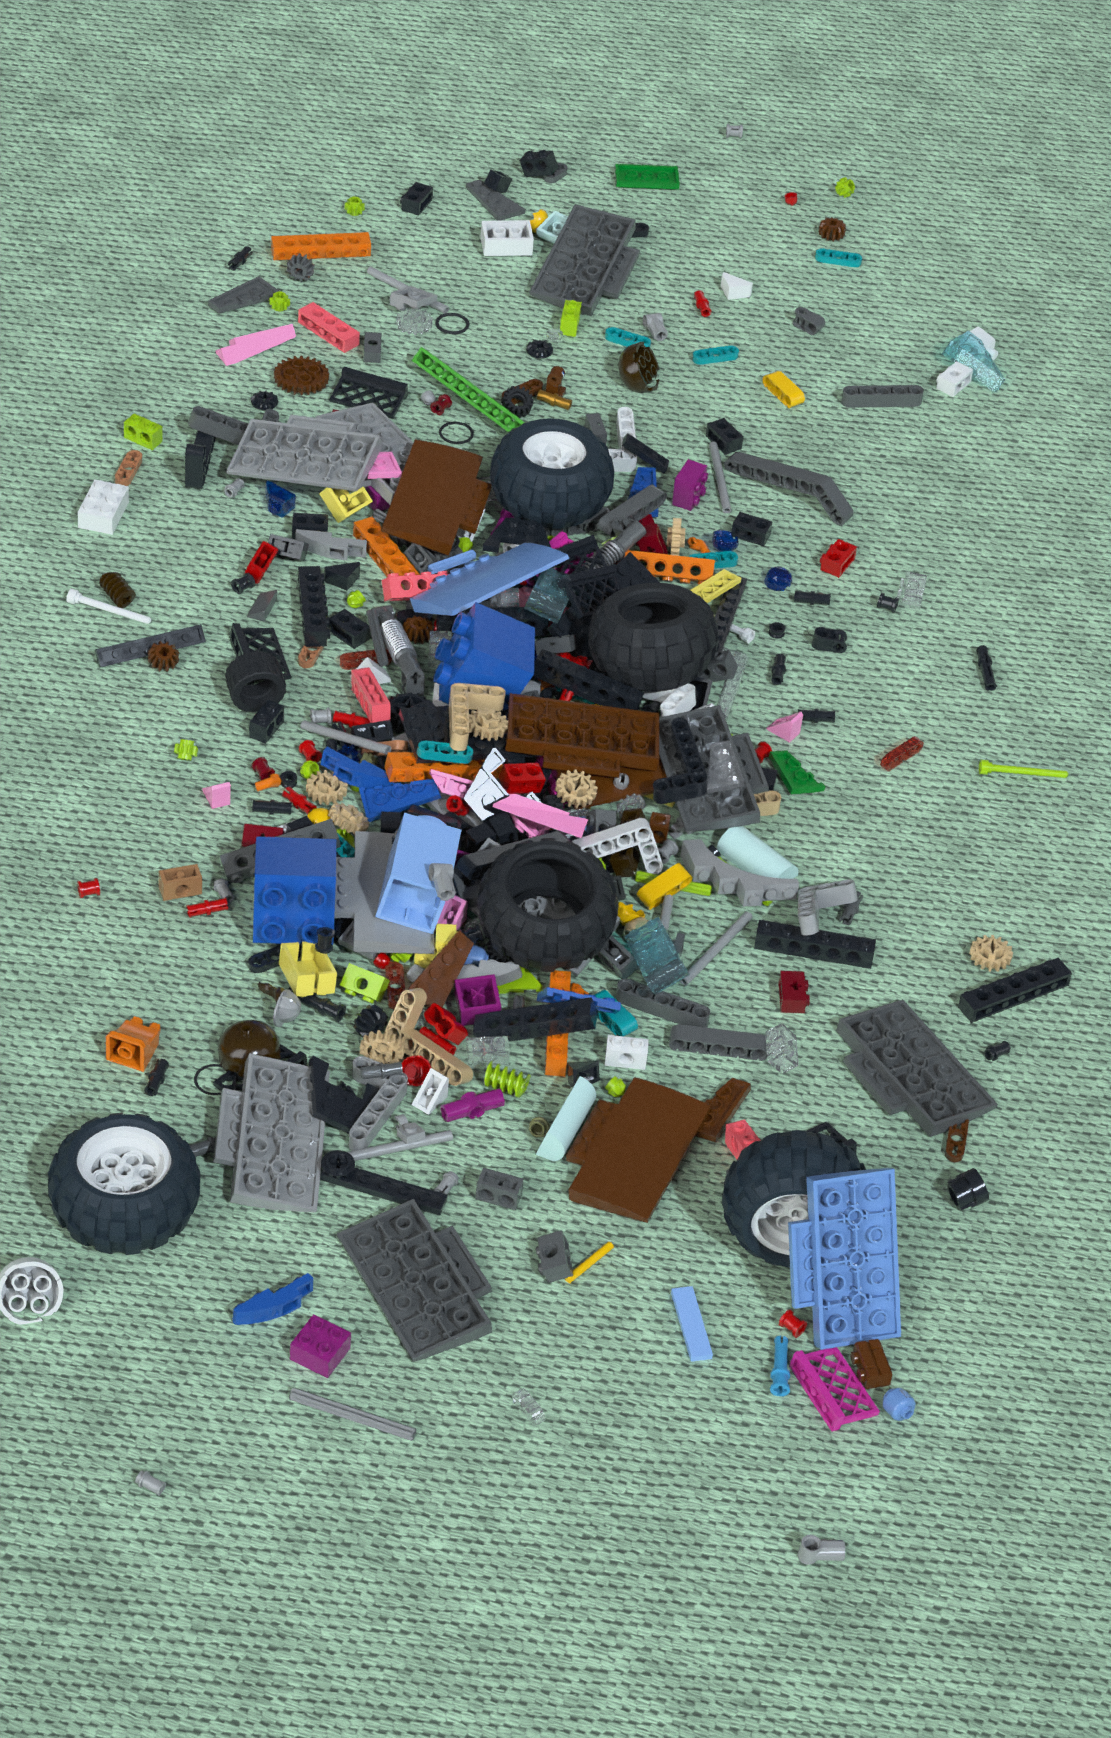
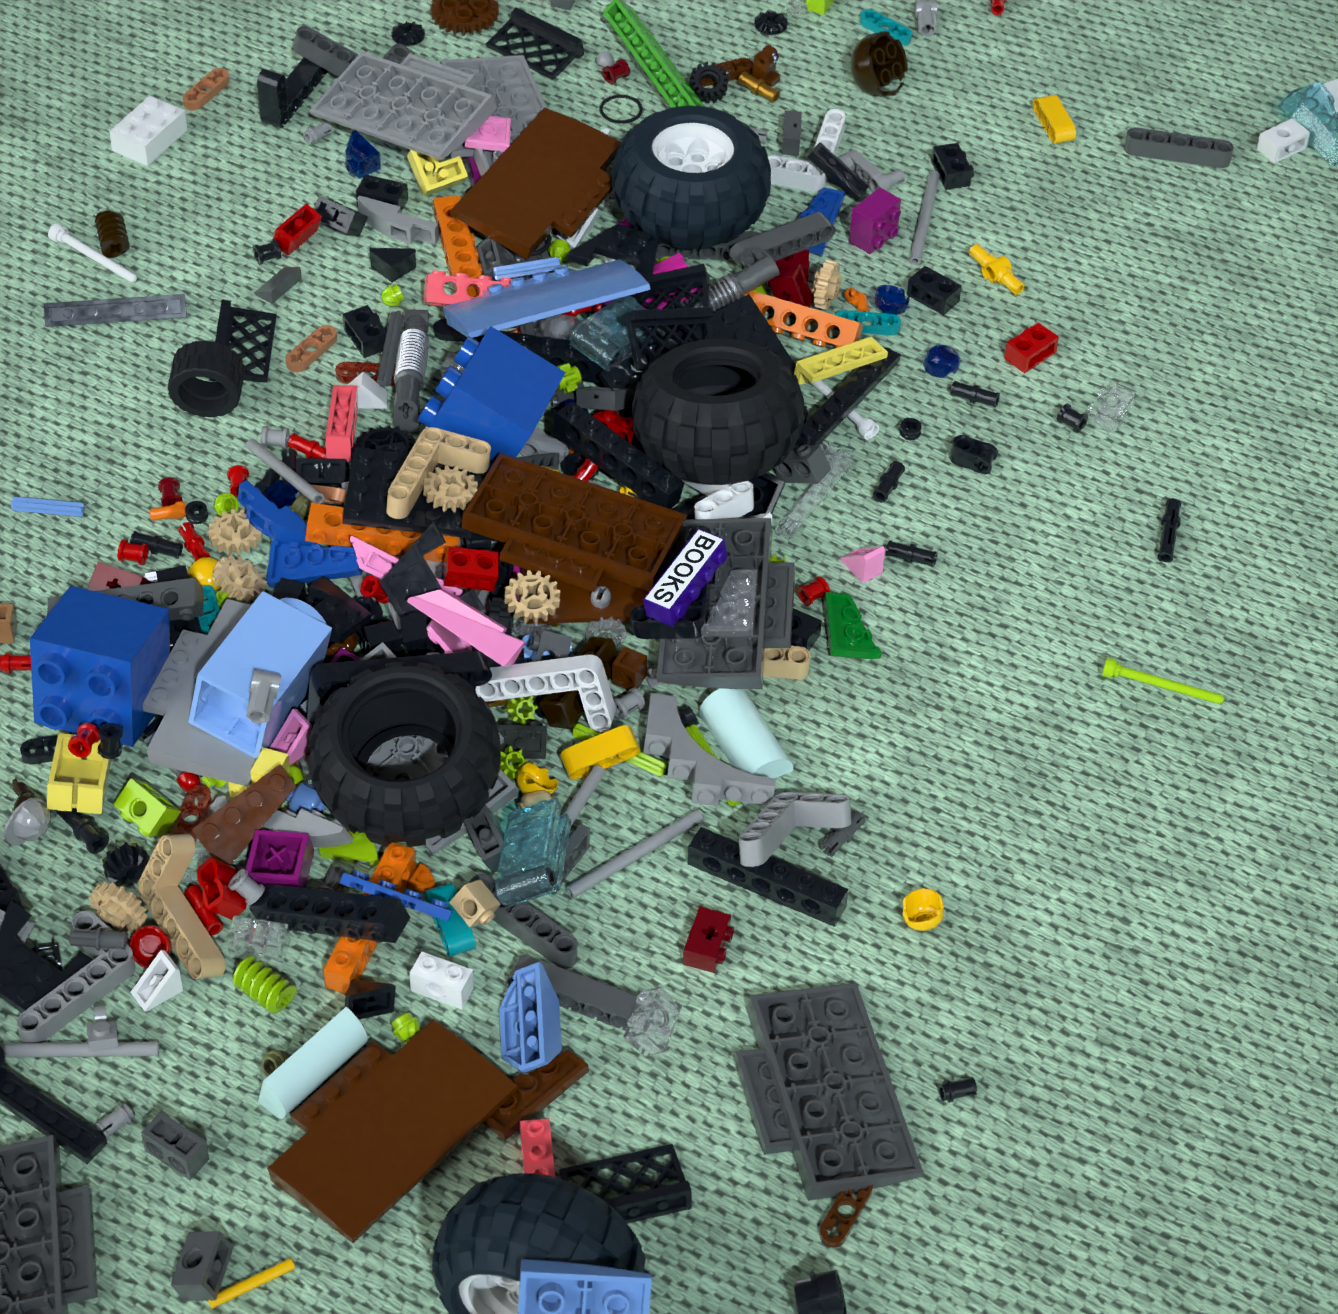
camera: 20 degrees right, 5 degrees up
lime brick [124,413,163,450] -> none
reddish brown gear [148,641,179,672] -> none
lime gear [174,739,198,761] -> none
bright pink slope [202,782,231,809] -> none
black brick [249,700,284,744] -> none
black brick [298,566,330,647] -> none
reddish brown gear [403,615,434,645] -> none
teal beam [417,741,473,764] -> none
magenta piece [440,1088,505,1122] -> none
black bush [460,924,485,945] -> none
teal beam [692,345,739,365] -> none
dark grey beam [724,452,854,526] -> none
dark grey piece [793,307,825,335] -> none
clear red beam [880,736,924,772] -> none
black brick [958,957,1072,1023] -> none
tan gear [969,935,1013,972] -> none
none -> medium blue axle [11,496,85,517]
none -> red bush [68,723,100,758]
none -> red bush [117,539,149,566]
none -> light grey bush [228,869,265,905]
none -> tan brick [449,879,501,927]
none -> medium blue wedge [499,962,562,1073]
none -> brick [643,529,728,627]
none -> light grey beam [837,150,905,192]
none -> yellow hair [903,888,944,931]
none -> yellow pin [969,243,1025,296]

